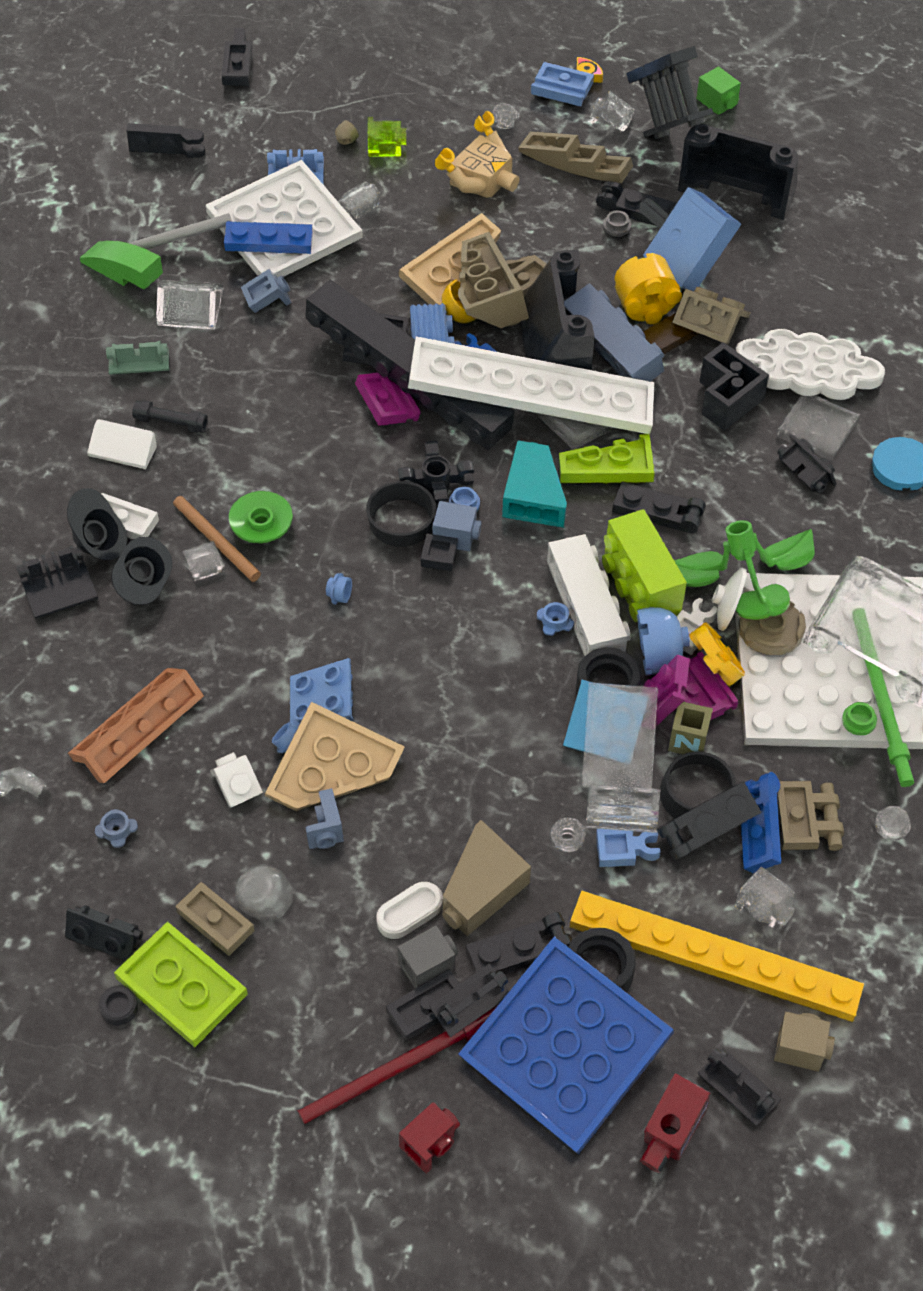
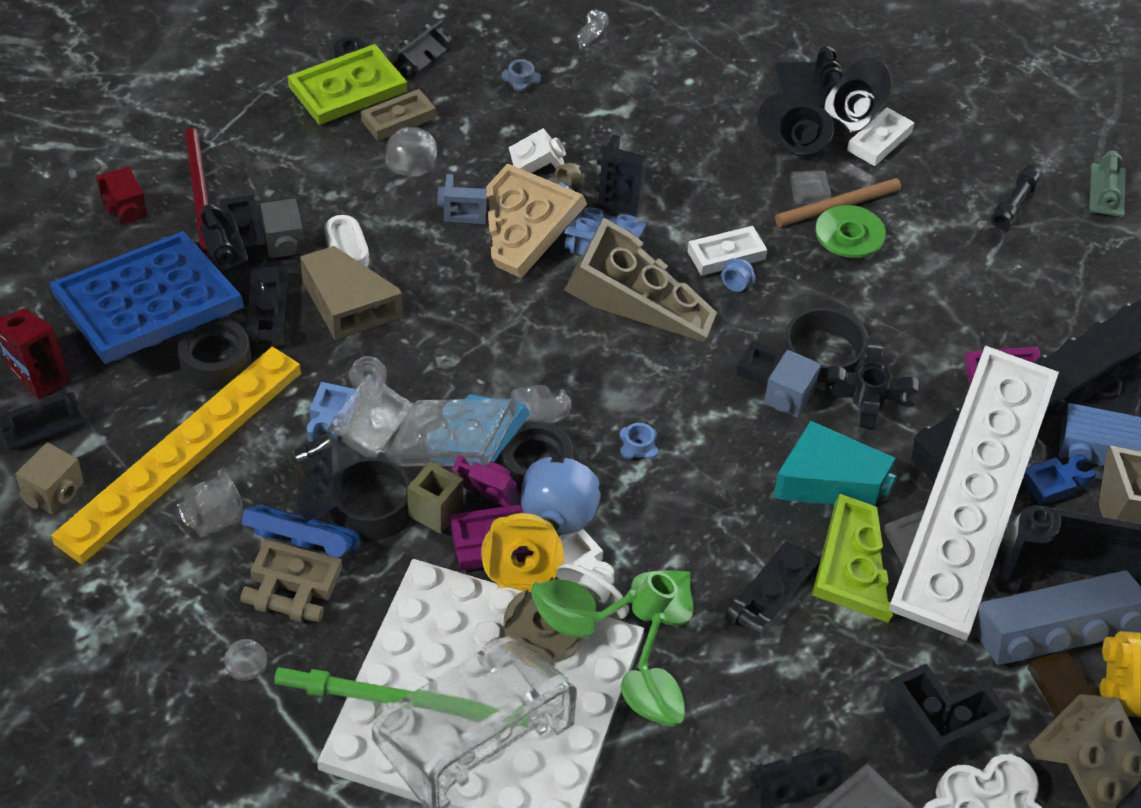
camera: 105 degrees right, 5 degrees down
nougat fence [68,668,204,783] -> none
white slope [87,419,157,469] -> none
medium blue plate [449,487,480,511] -> none
white brick [547,534,631,656] -> none
lime brick [602,509,687,622] -> none
bright green plate [842,702,877,736] -> none
none -> clear hair [510,385,571,425]
none -> dark tan hinge [555,163,585,190]
none -> dark tan wedge [564,217,717,342]
none -> black bracket [595,134,647,218]
none -> white plate [687,226,767,276]

